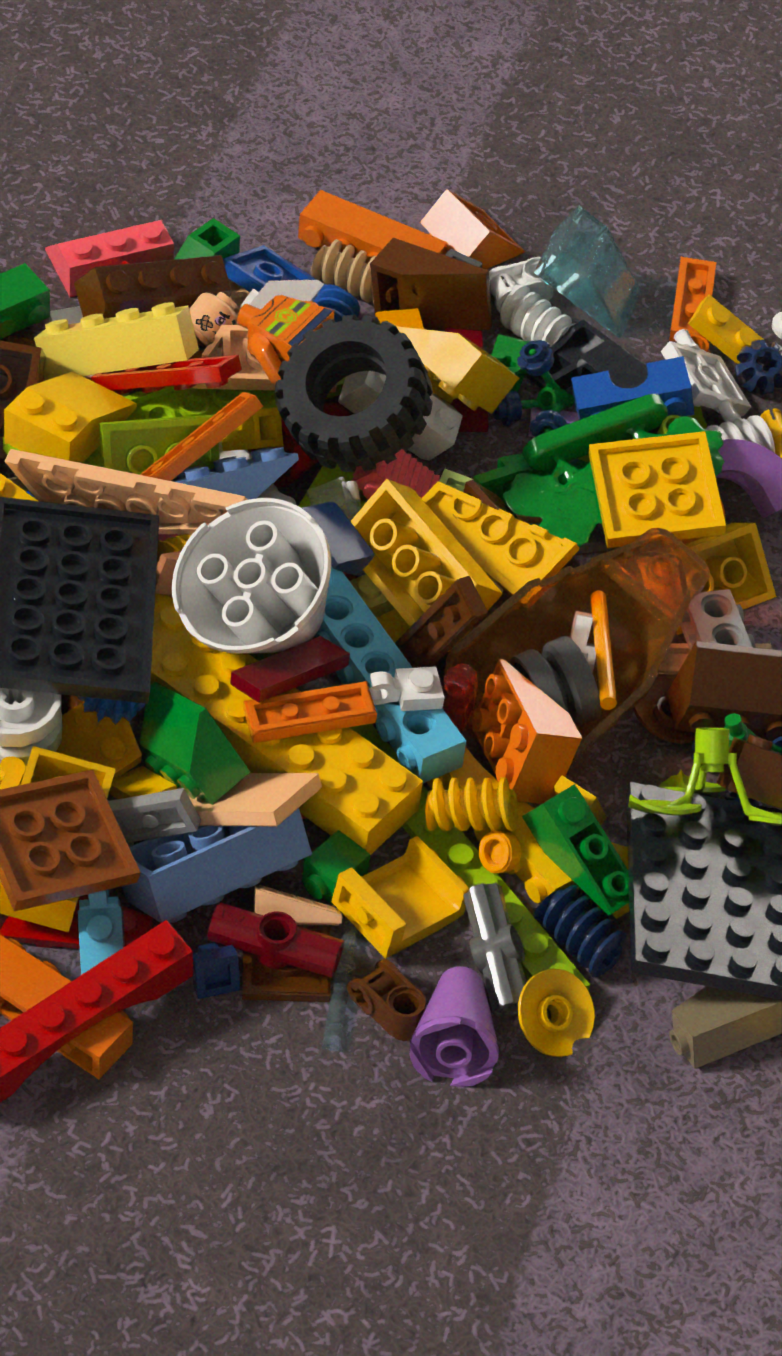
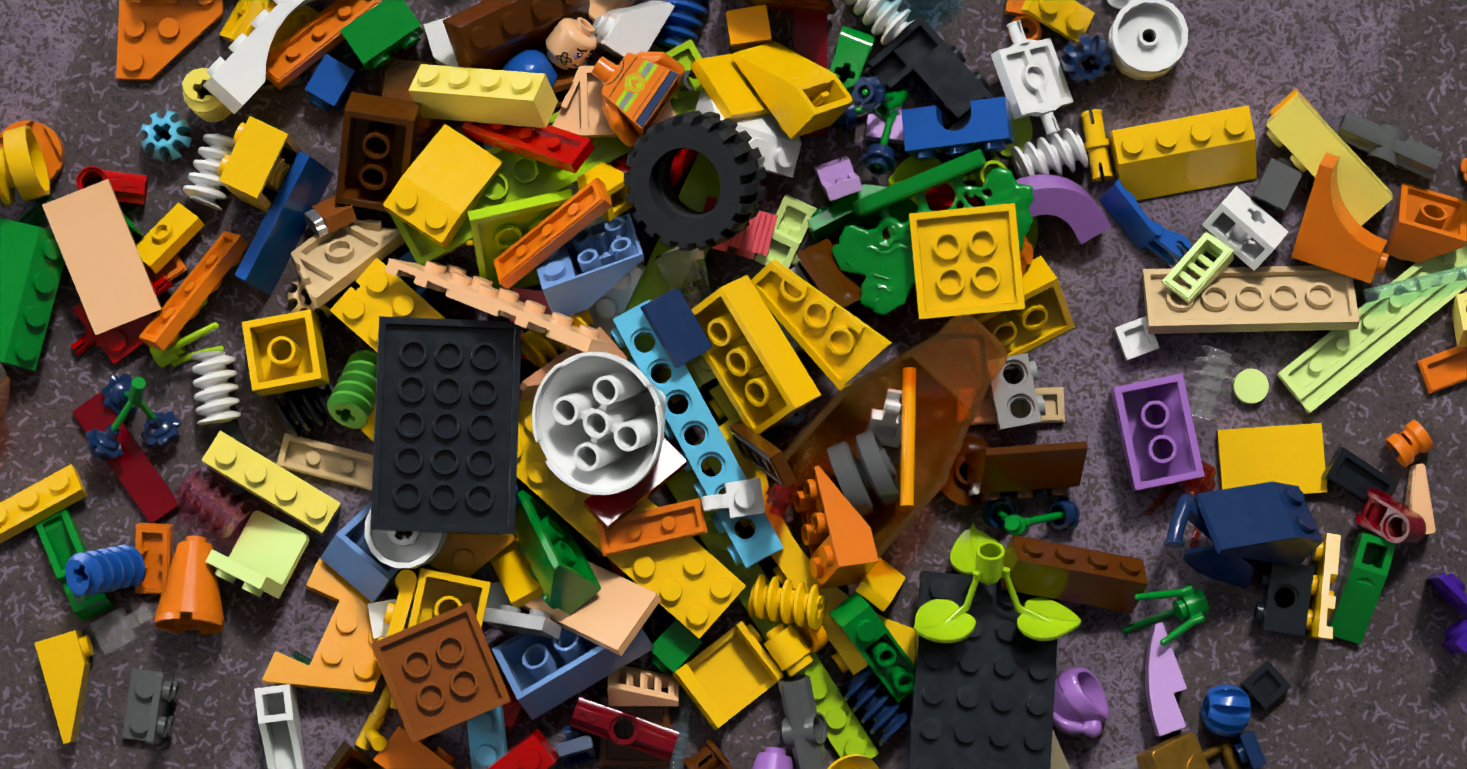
camera: 10 degrees right, 35 degrees up
none -> yellow brick [764,622,813,676]
none -> lavender slope [813,155,863,201]

